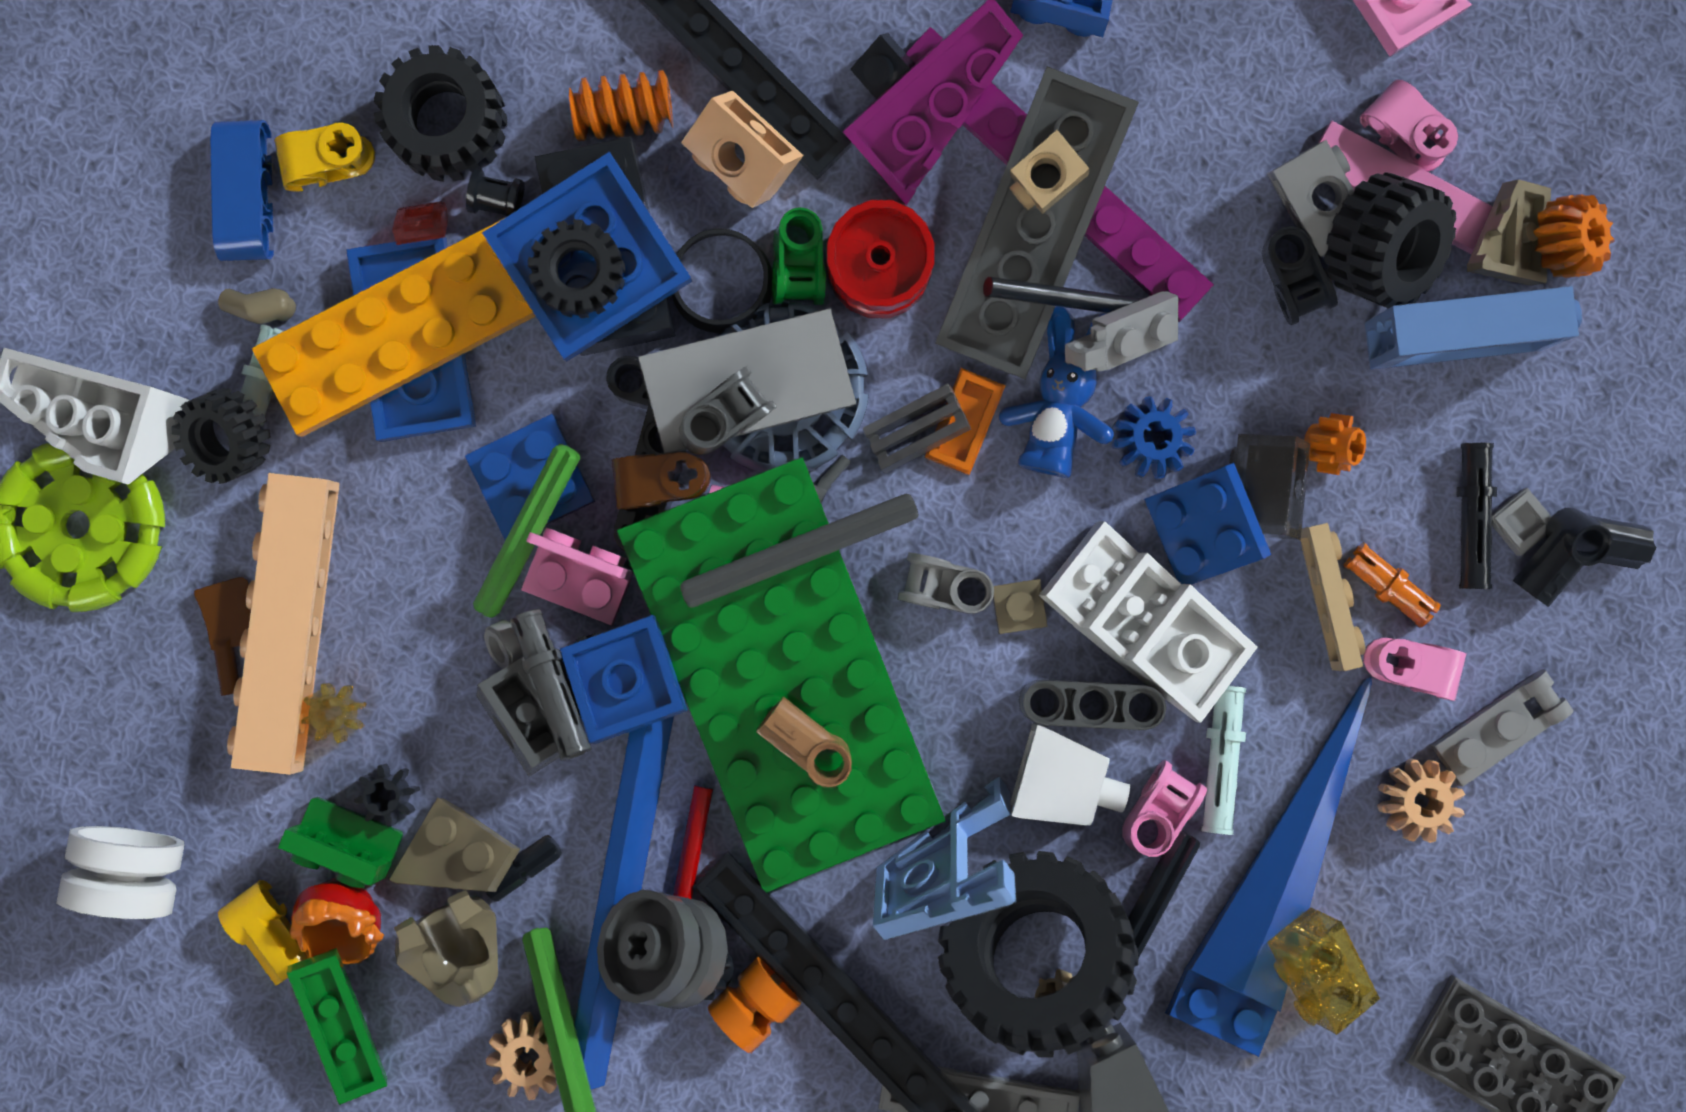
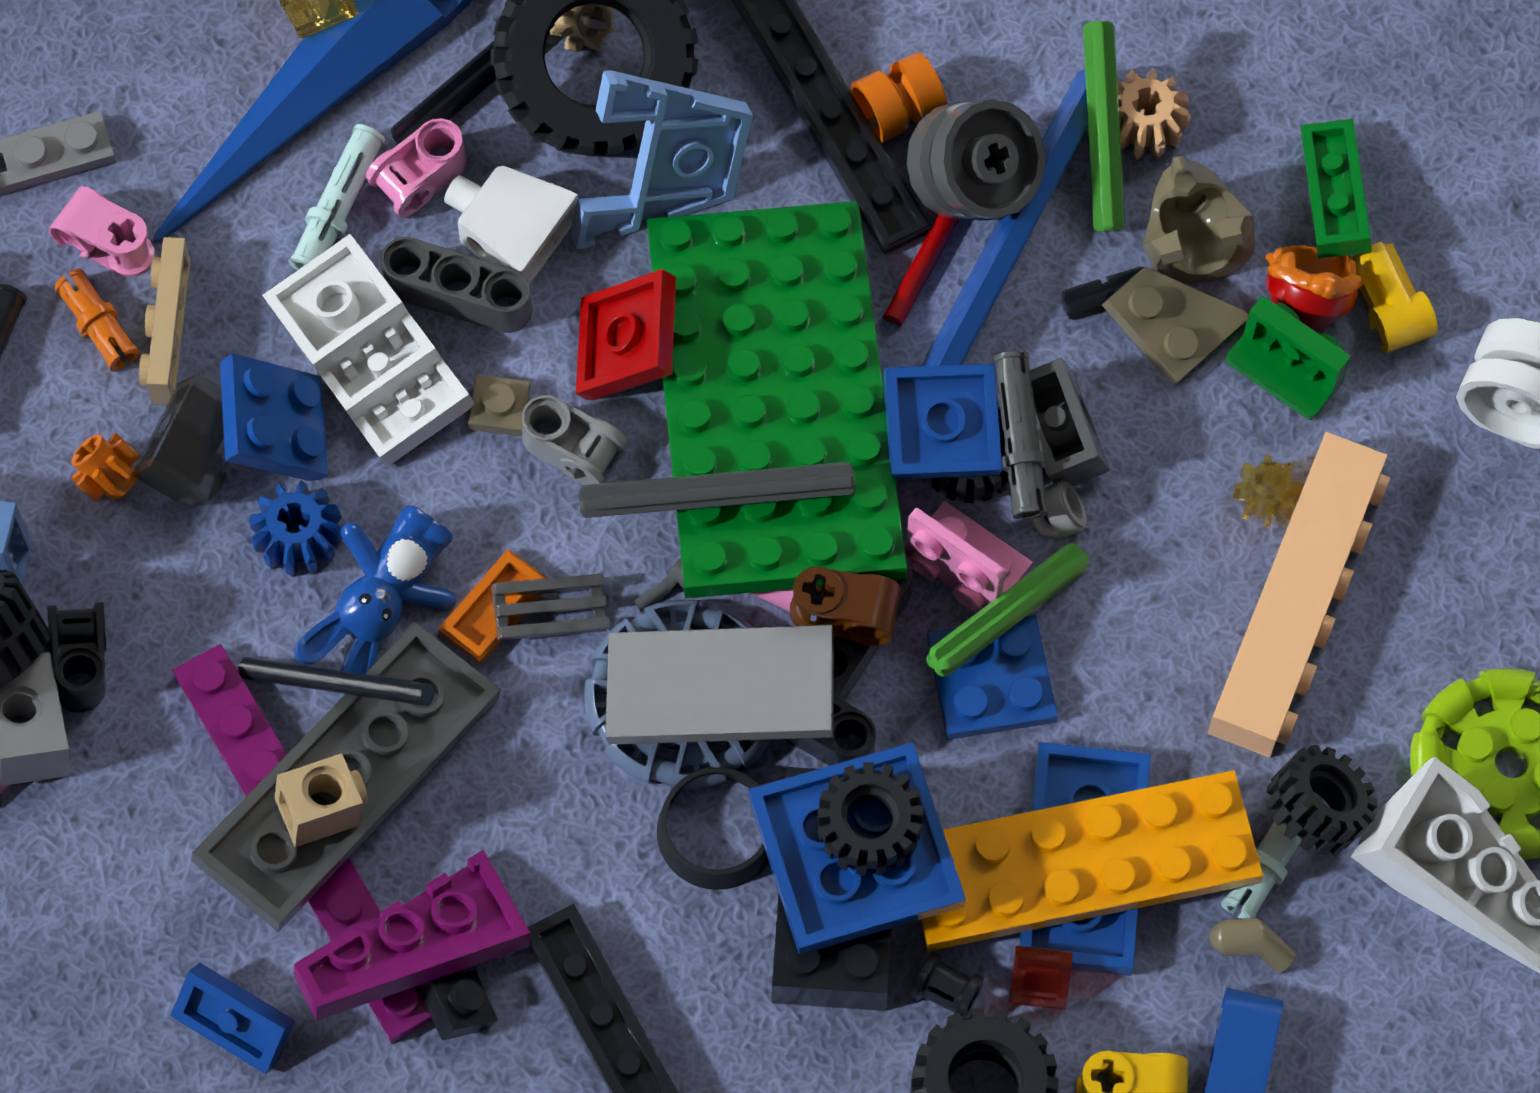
camera: 160 degrees left, 20 degrees down
reddish brown piece [194,577,251,696] -> none
black gear [354,763,420,826] -> none
orange piece [569,70,673,141] -> none
dark grey piece [679,366,777,455] -> none
light nougat brick [681,91,804,208] -> none
medium nougat piece [756,696,852,787] -> none
green piece [772,207,826,305] -> none
red wheel [827,200,935,319] -> none
light grey hinge [1065,291,1178,372] -> none
light nougat gear [1377,759,1466,843] -> none
none -> red plate [576,269,676,400]

